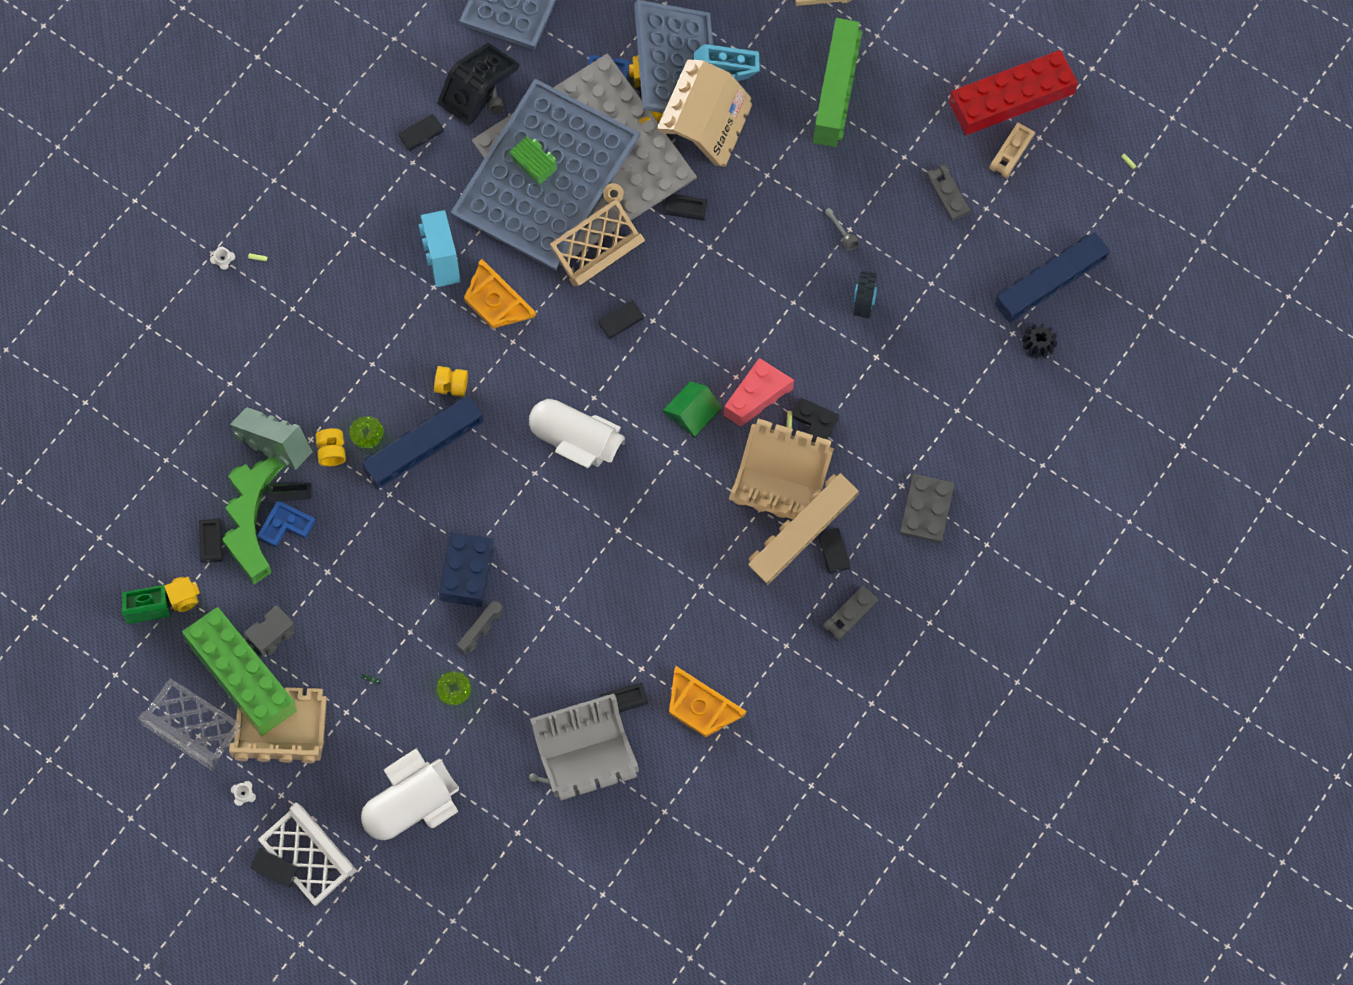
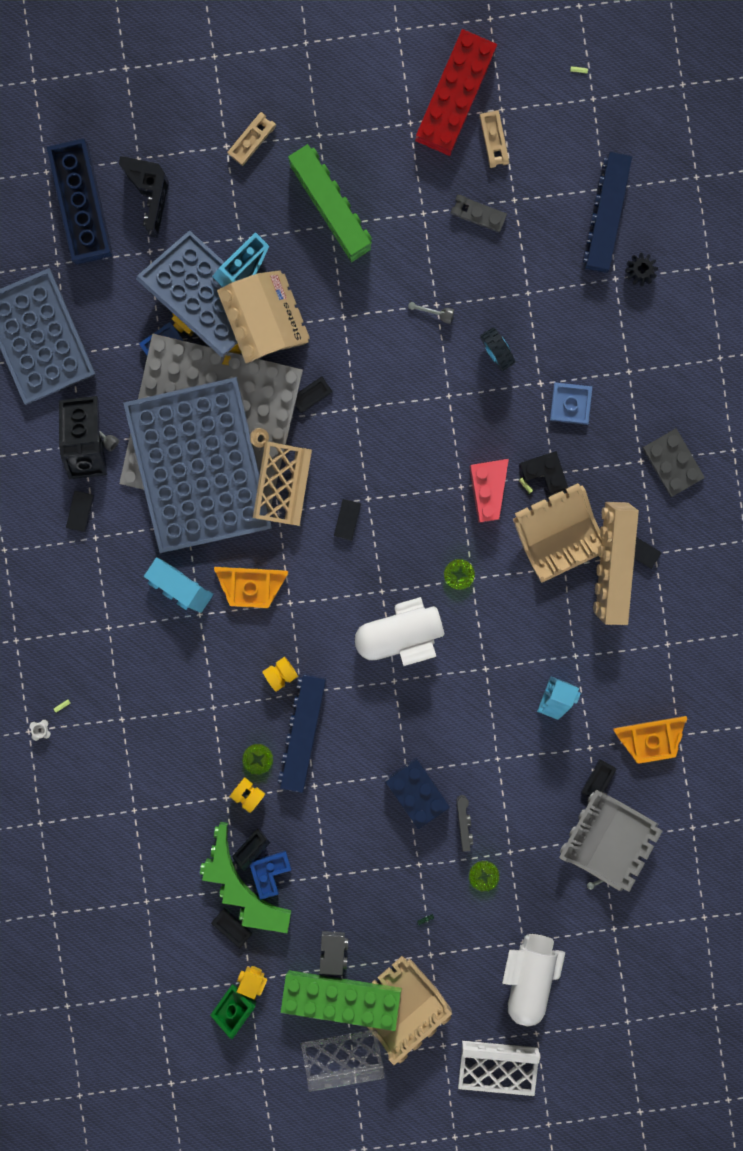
camera: 40 degrees left, 20 degrees up
sand green wedge [230,407,312,470] -> none
white plate [231,781,256,806] -> none
black tile [250,848,300,887] -> none
bright green brick [509,136,557,185] -> none
green slope [663,381,722,438] -> none
dark grey plate [822,586,879,642] -> none
none -> clear neon green gear [444,559,475,590]
none -> medium azure wedge [537,676,580,720]
none -> medium blue tile [550,382,592,425]

